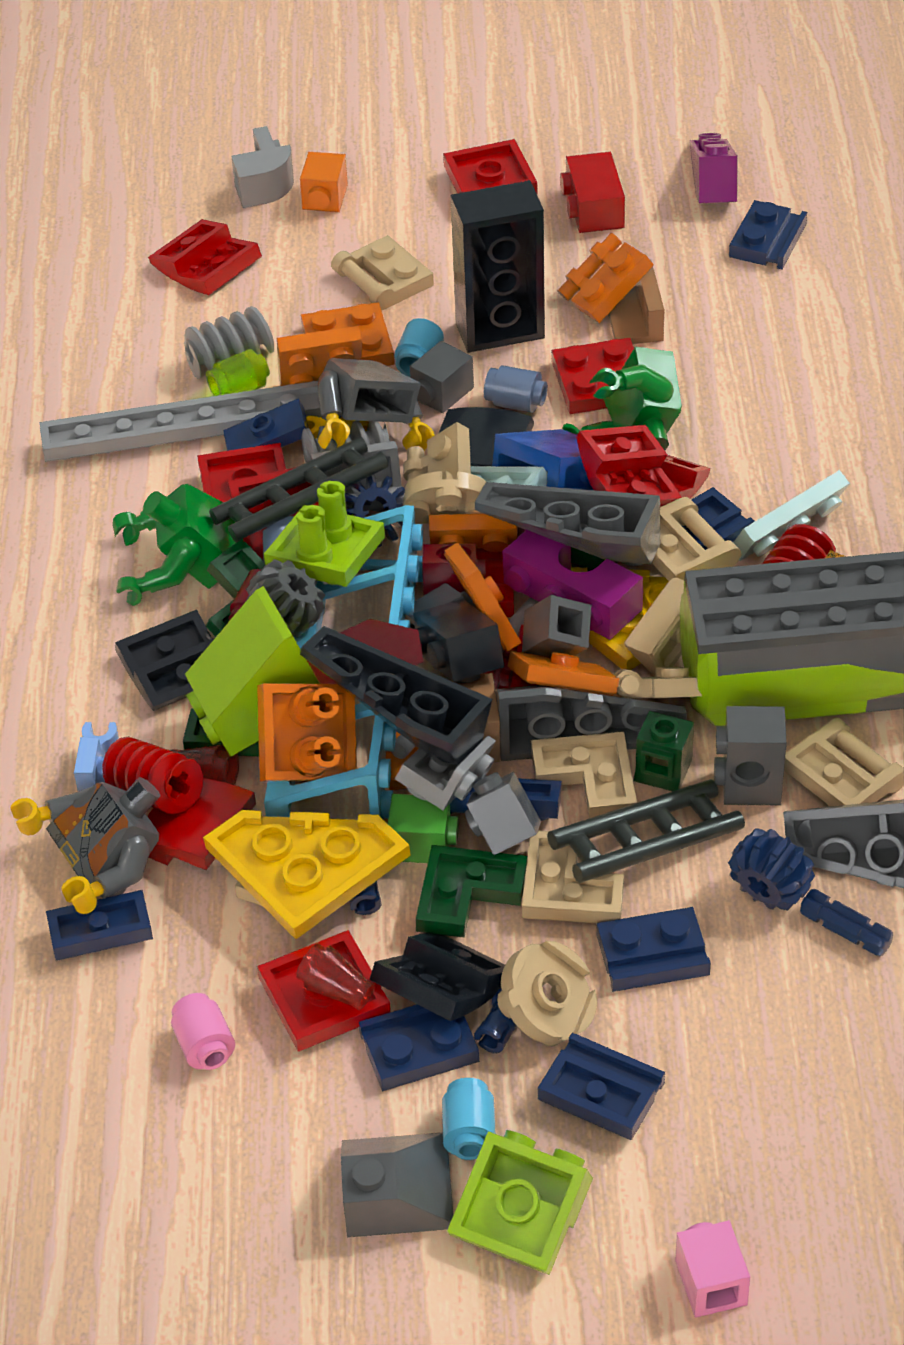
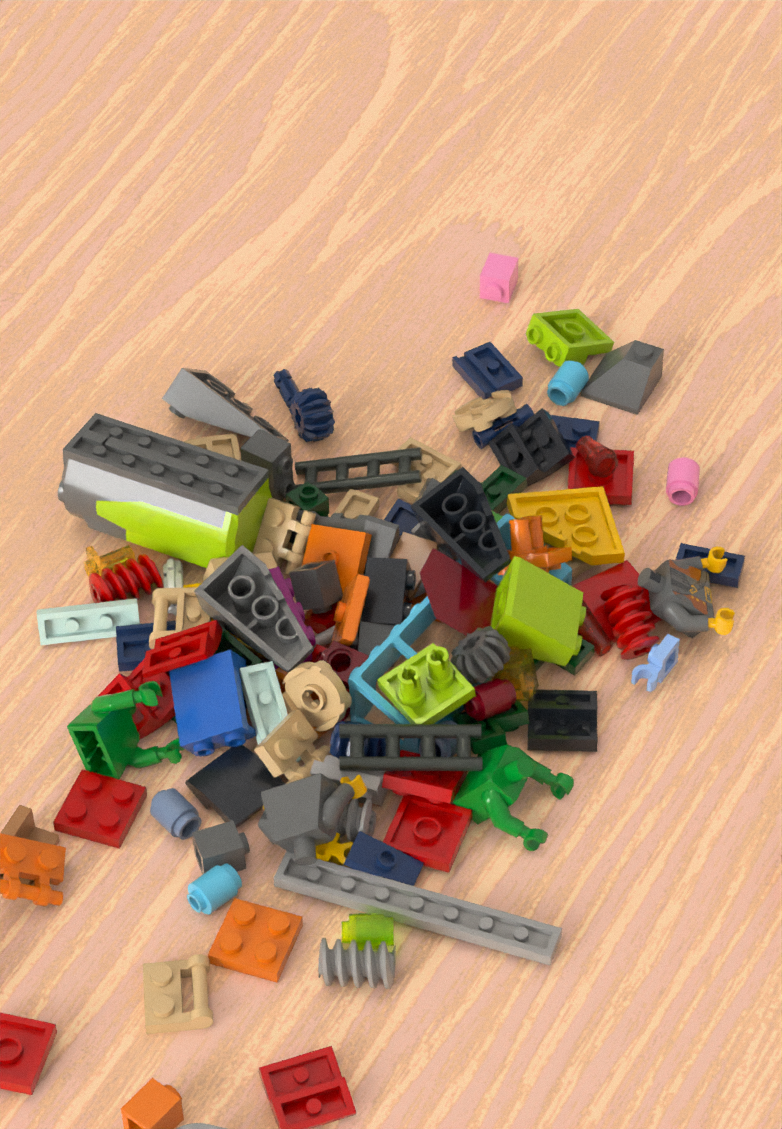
camera: 150 degrees left, 0 degrees up
orange plate [277,325,362,386] -> none
black brick [450,180,545,353] -> none
dark blue plate [596,907,711,992] -> none

